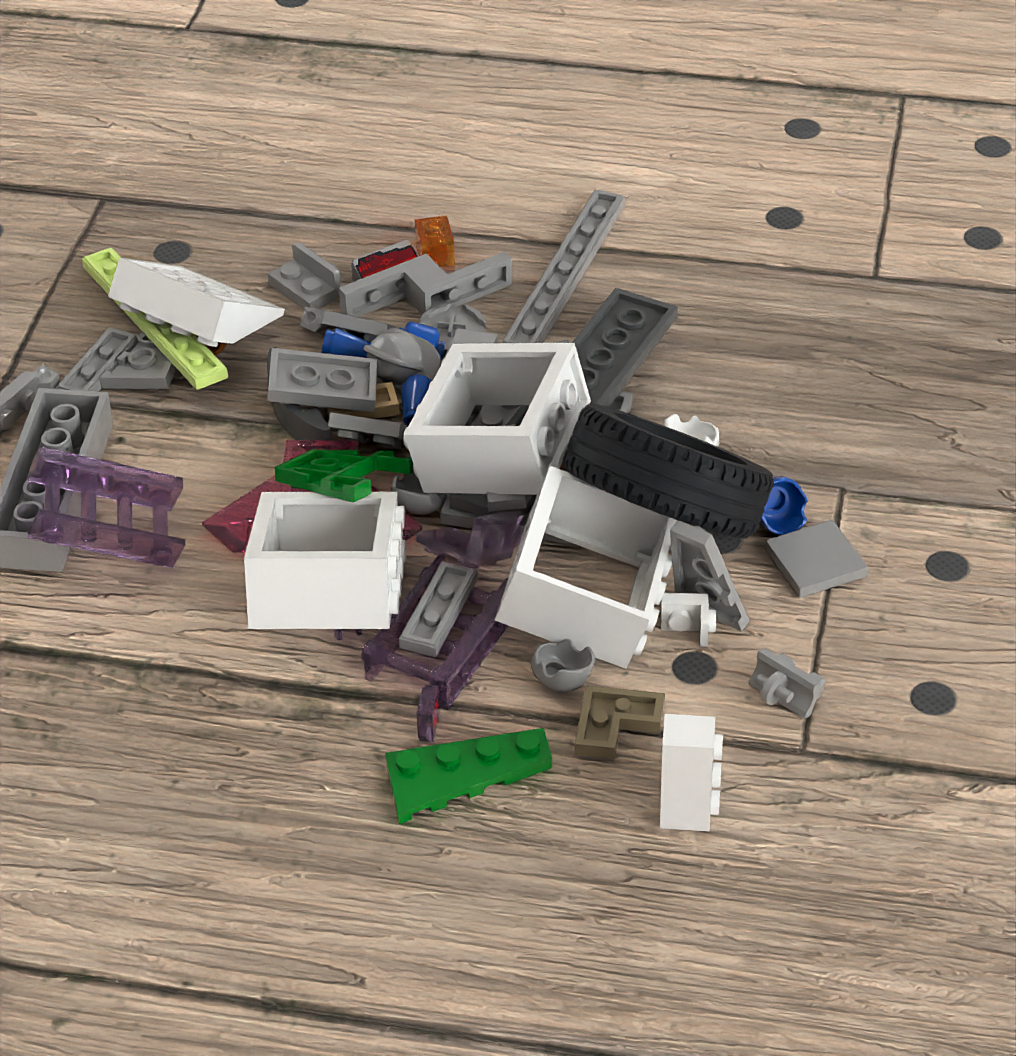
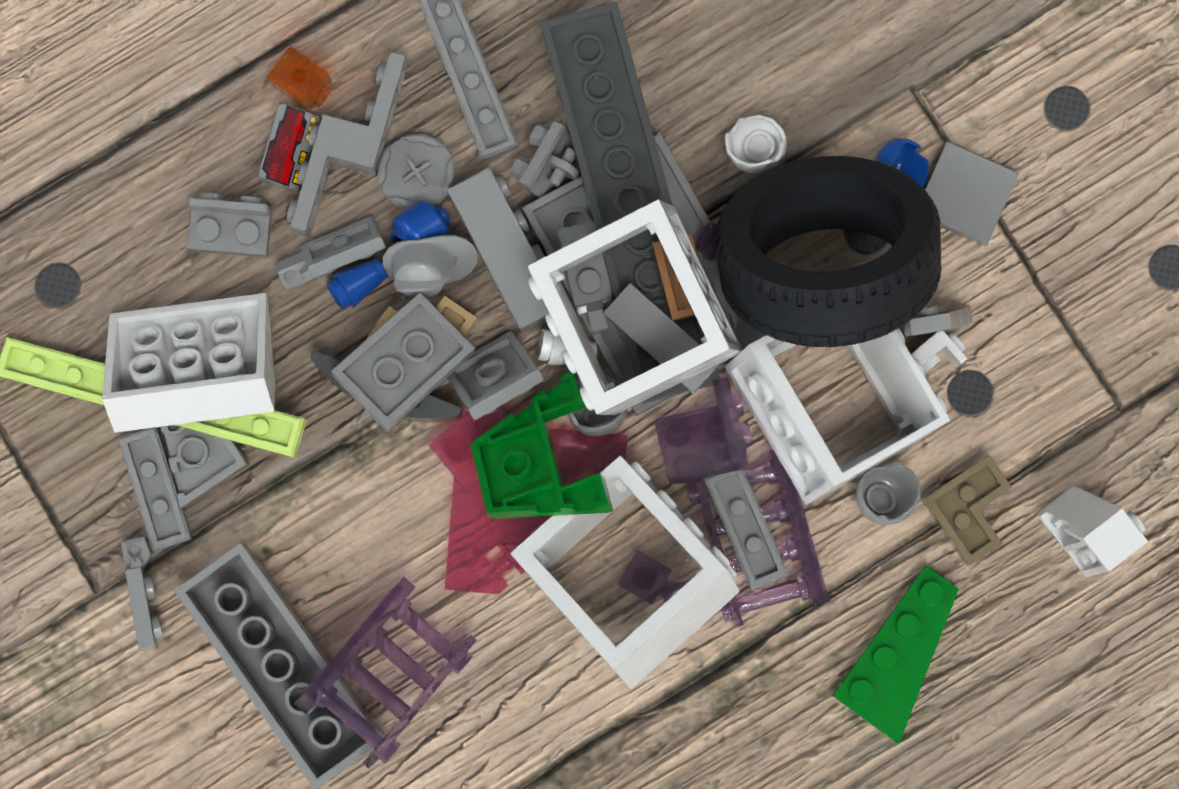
camera: 40 degrees left, 40 degrees up
blue cone [401,375,432,426] -> none
clear purple tile [416,684,440,742] -> none
light grey hips [748,648,825,719] -> none

